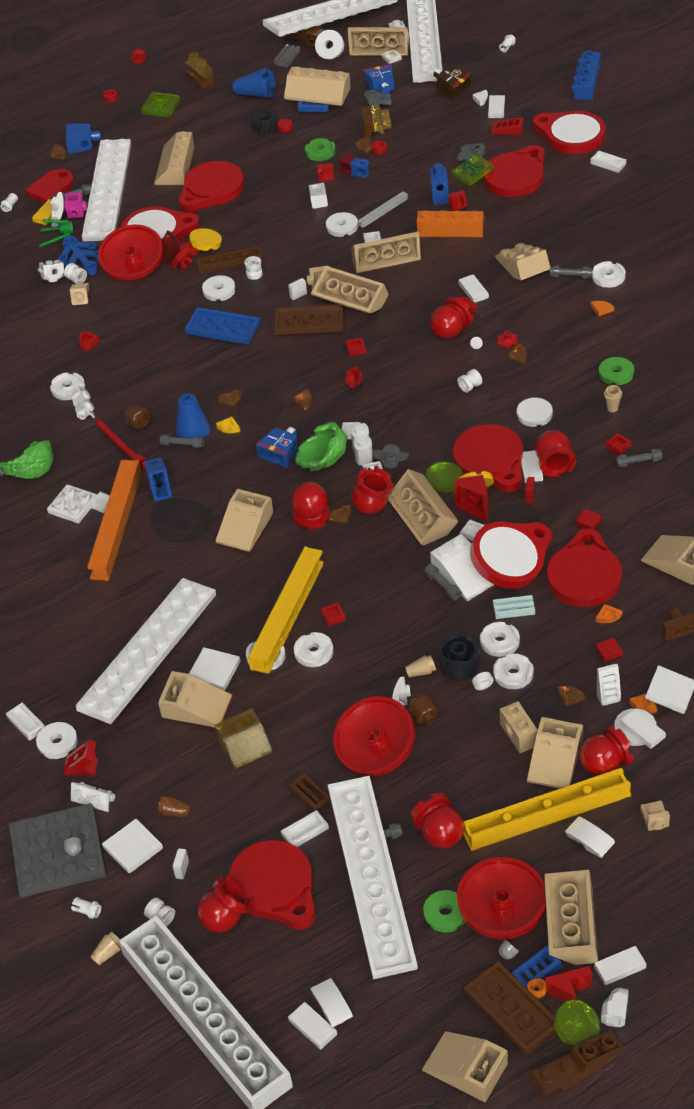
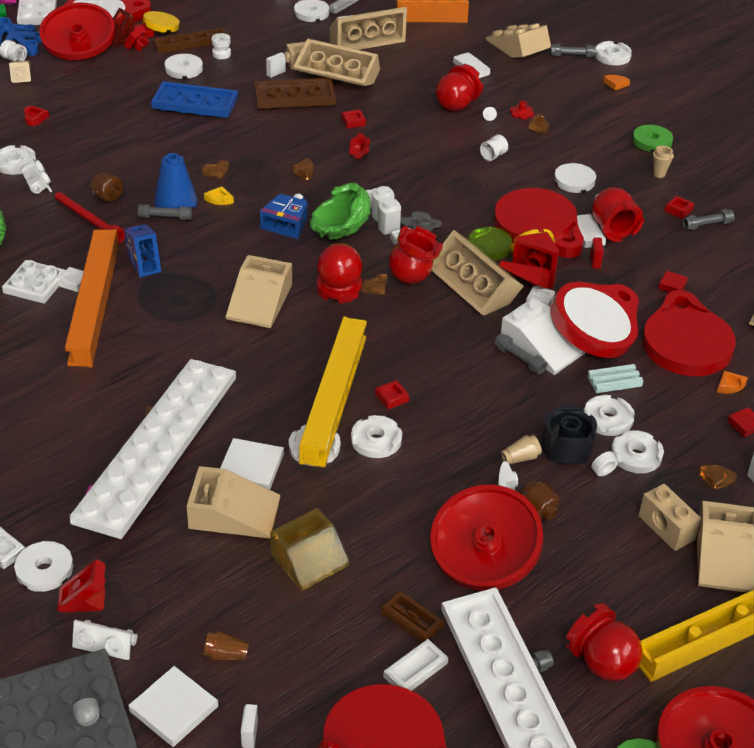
camera: 15 degrees left, 5 degrees down
none -> red slope [499,261,551,288]

